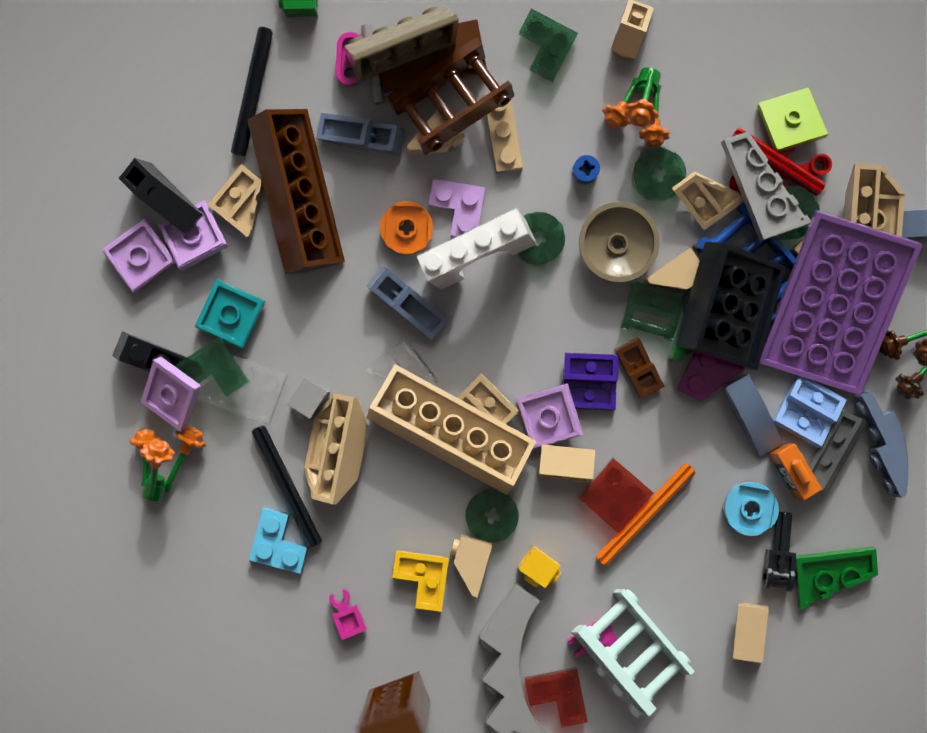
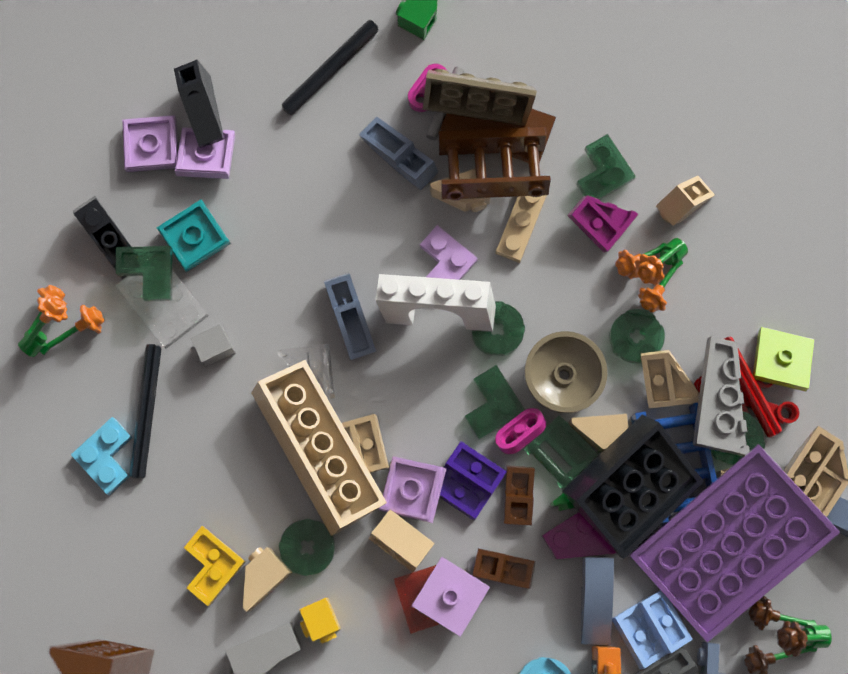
camera: 35 degrees right, 10 degrees down
lavender plate [141,357,201,432] -> none
tan wing [208,164,263,238] -> none
reddish brown slope [247,109,345,275] -> none
tan wedge [304,393,368,505] -> none
dark pink plate [329,588,367,640] -> none
orange plate [380,201,433,255] -> none
blue wheel [572,155,600,185] -> none
orange axle [596,463,696,566] -> none
none -> lavender plate [412,557,490,637]
none -> clear green plate [465,365,525,440]
none -> reddish brown slope [472,548,536,589]
none -> dark pink plate [495,408,546,454]
none -> magenta wing [567,195,639,252]

